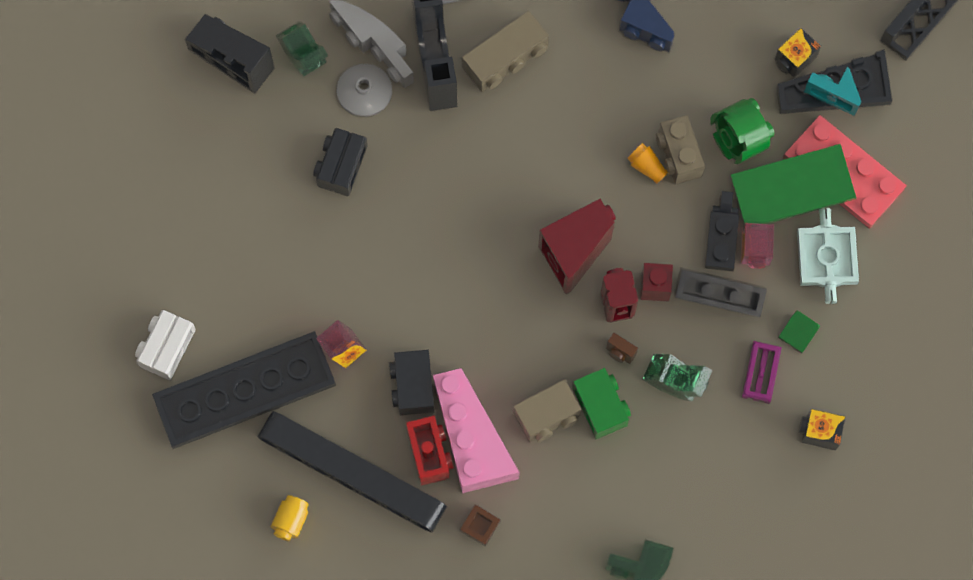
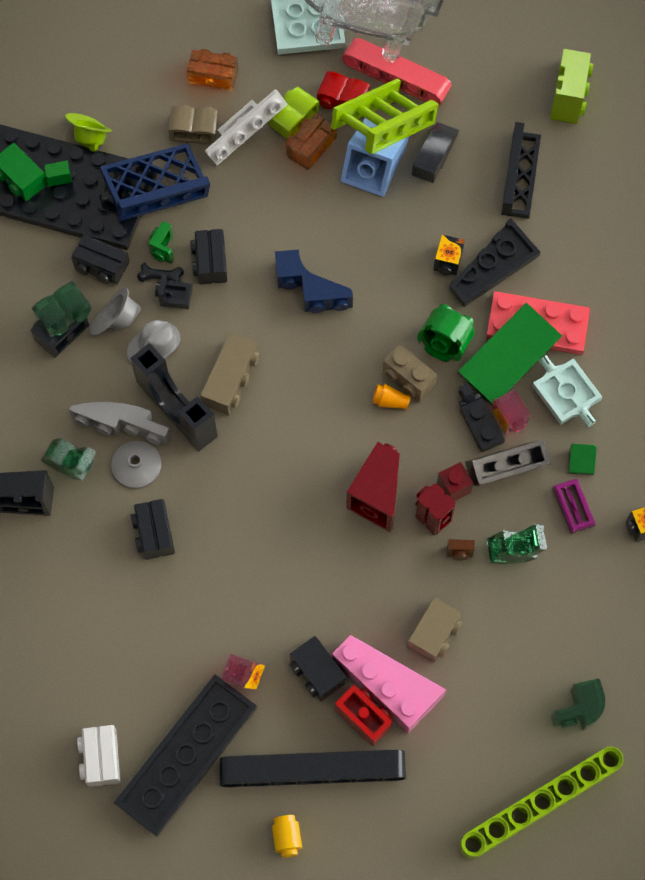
camera: 30 degrees left, 5 degrees down
reddish brown plate [460,505,501,546] -> none
green brick [572,368,631,439] -> none
teal slope [804,67,861,116] -> none

